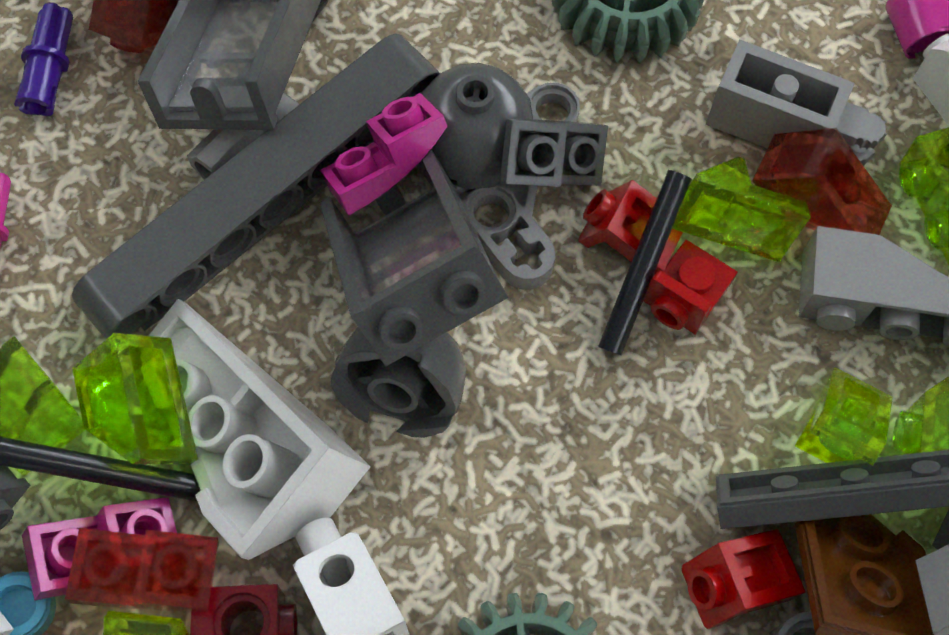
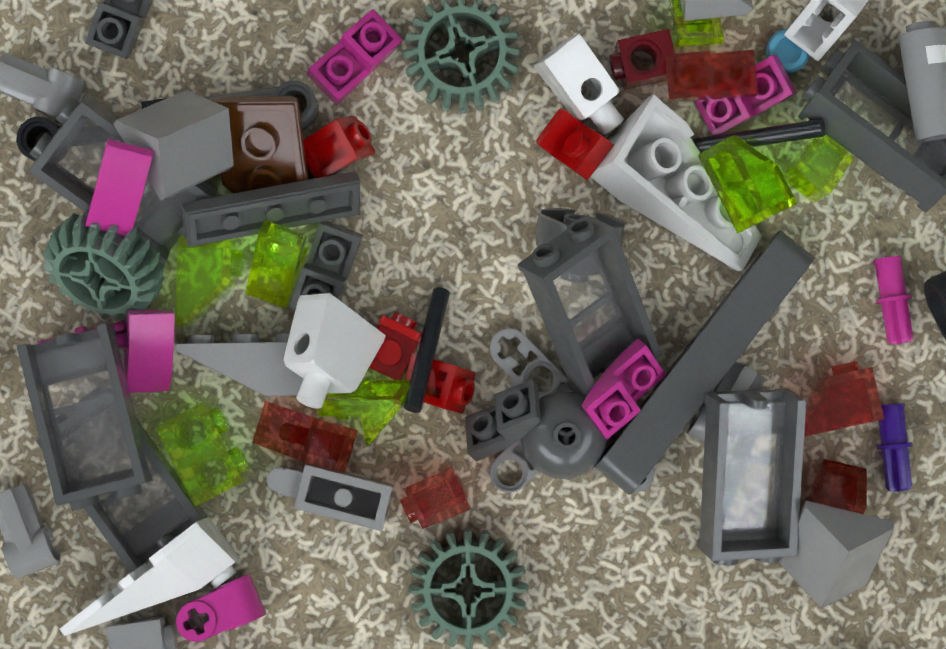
camera: 170 degrees right, 20 degrees up
none -> white torso [283,293,386,409]
none -> dark grey slope [289,221,363,309]
none -> clear red slope [400,465,471,529]
none -> red bracket [536,108,614,181]
none -> clear red slope [804,361,884,437]

